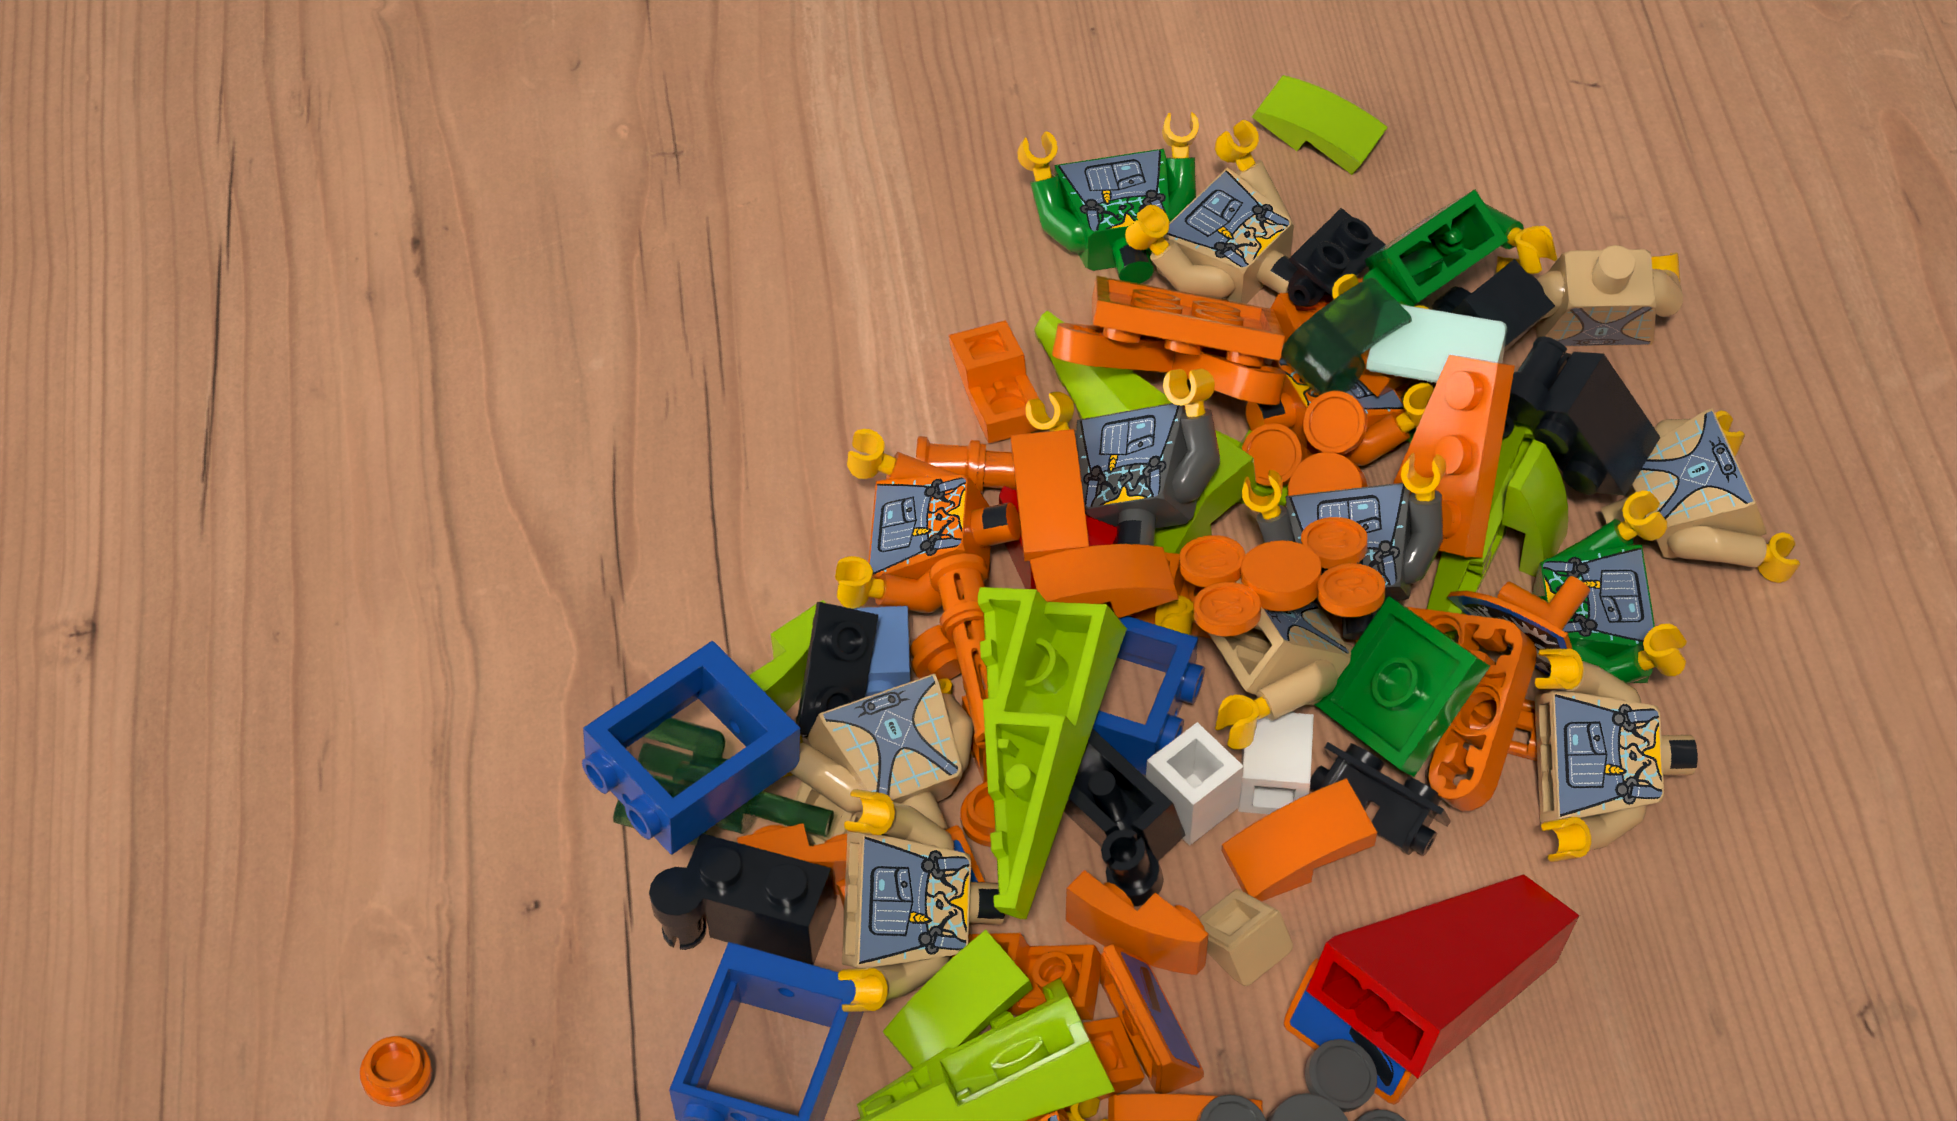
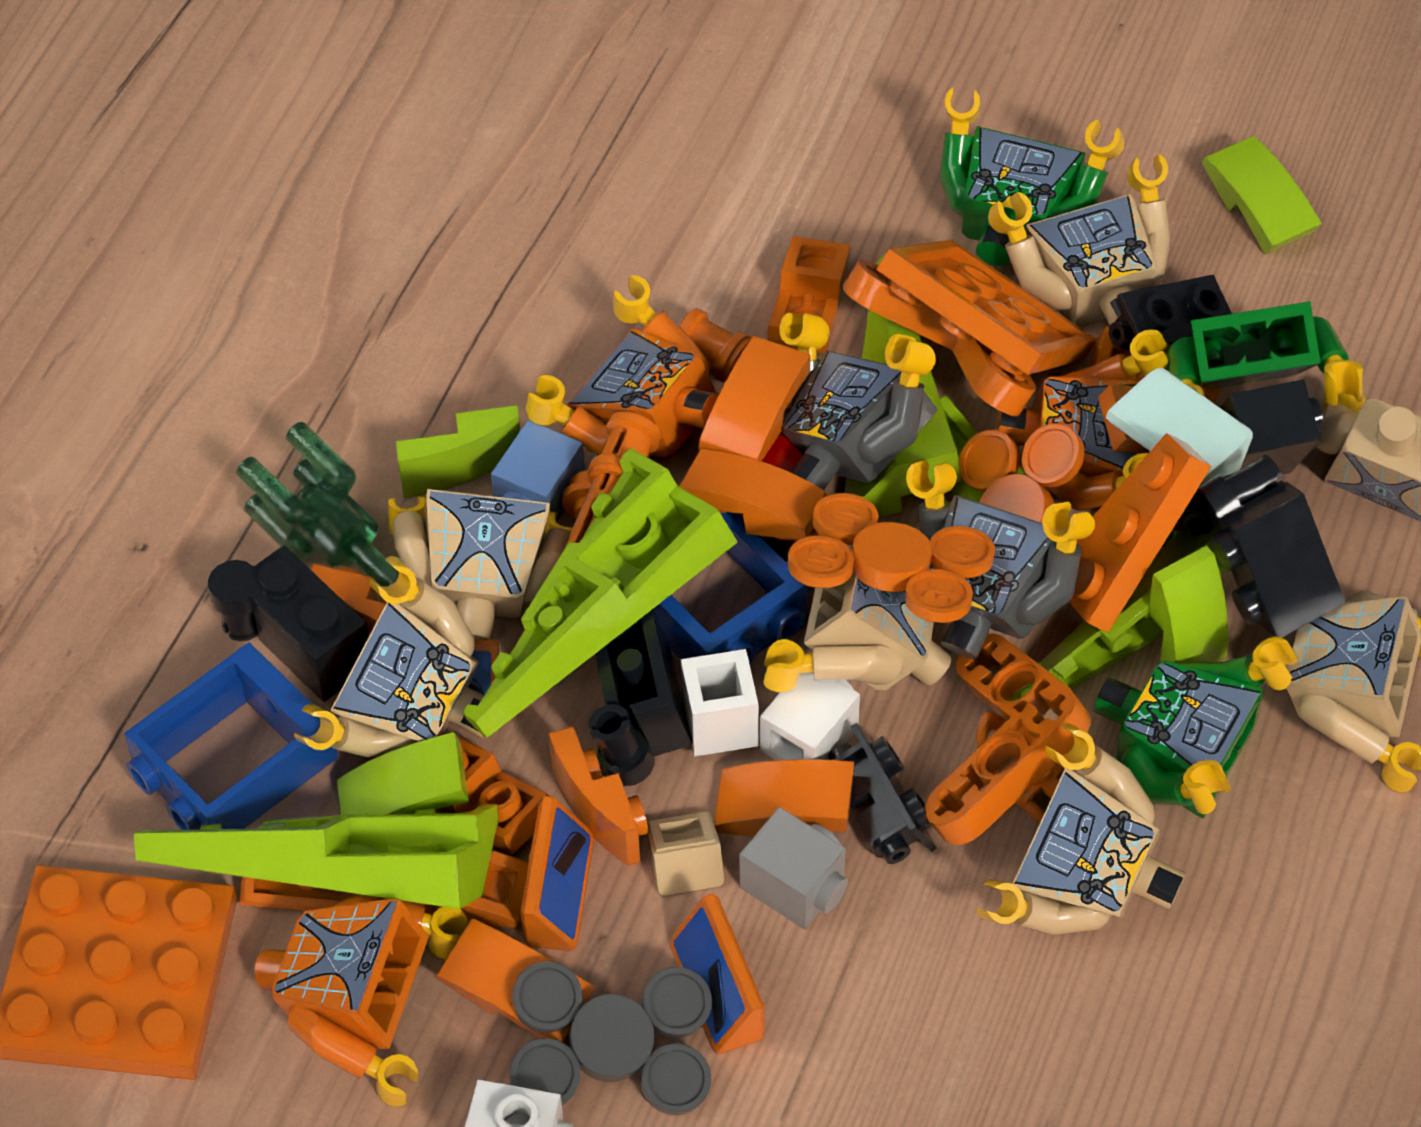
camera: 30 degrees right, 0 degrees up
blue window [582,640,800,855] -> none
black hinge [796,602,878,739] -> none
clear green panel [1281,278,1412,396] -> none
red slope [1306,874,1580,1079] -> none
green plate [1314,596,1490,777] -> none
shield [1447,576,1590,677] -> none
none -> light grey brick [739,807,848,929]

